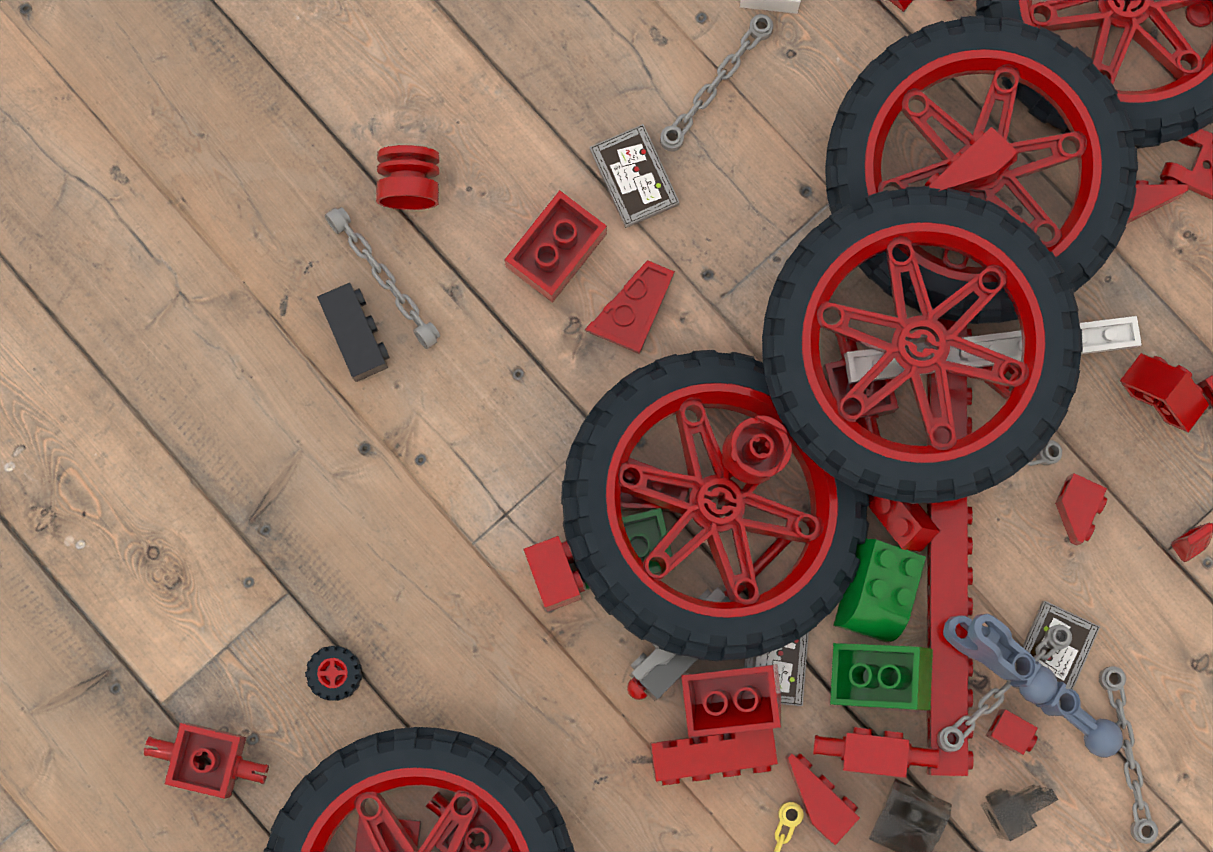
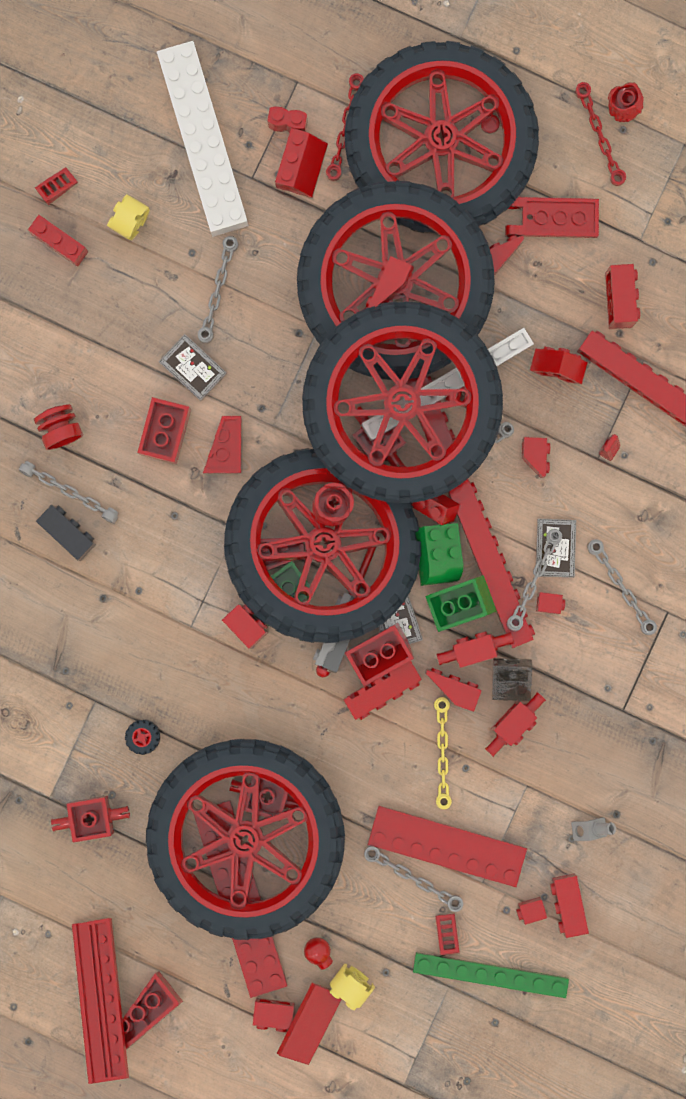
camera: 20 degrees left, 5 degrees up
sand blue piece [943,614,1123,758] -> none
clear smoke brick [981,784,1058,841] -> none

